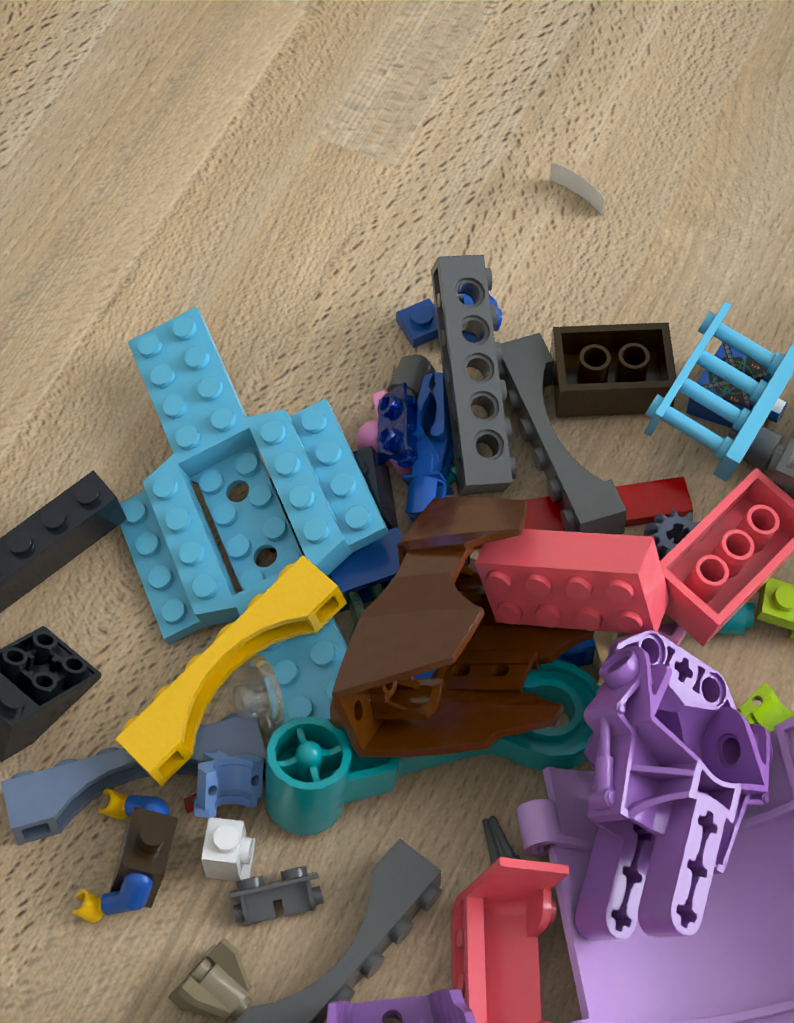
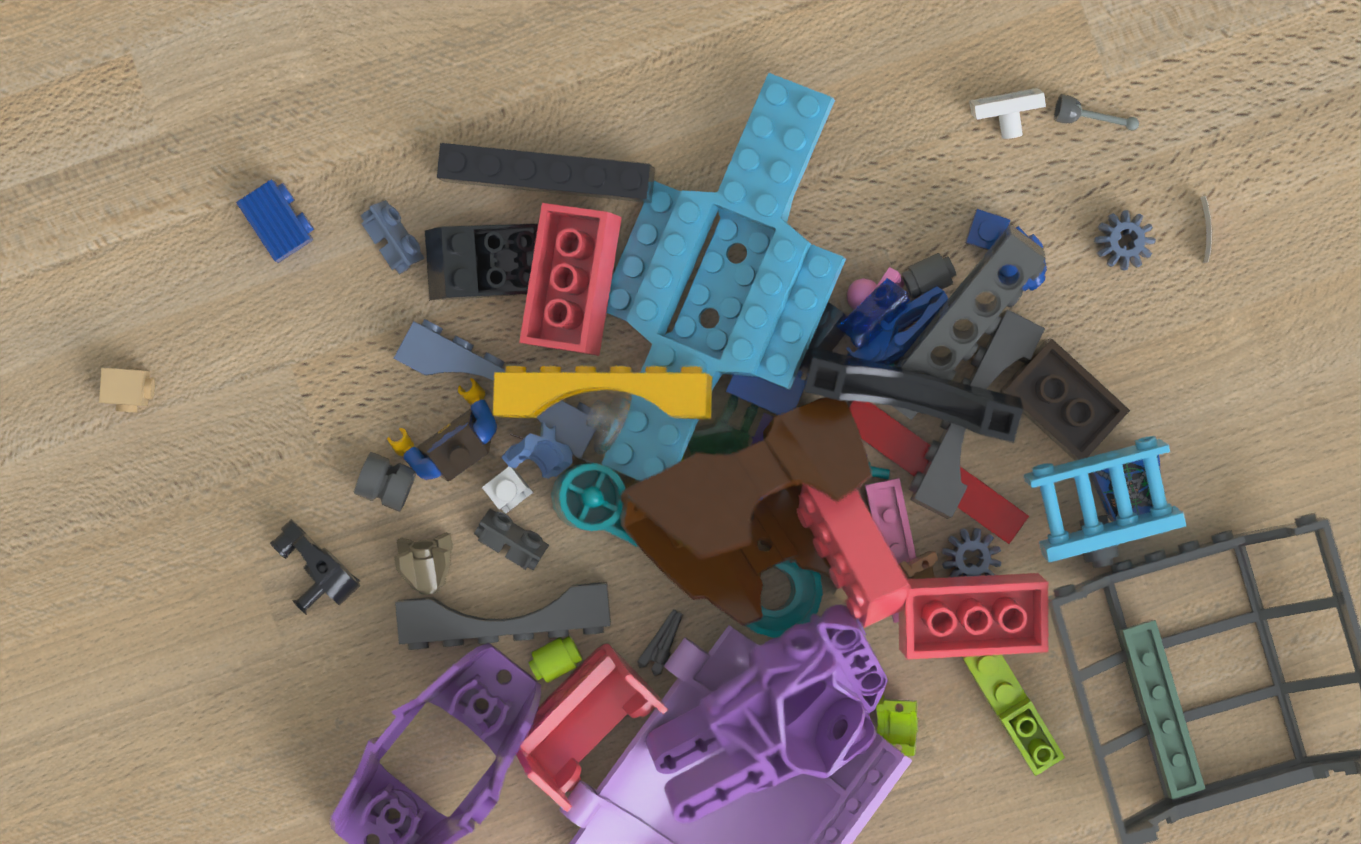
camera: 40 degrees right, 30 degrees up
none -> dark grey wheel [354,452,416,512]
none -> coral brick [519,203,622,356]
none -> lime brick [528,636,583,683]
none -> black arch [804,347,1023,443]
none -> white tile [969,88,1046,139]
none -> hinge [1054,94,1139,131]
none -> sand blue gear [1094,210,1156,271]

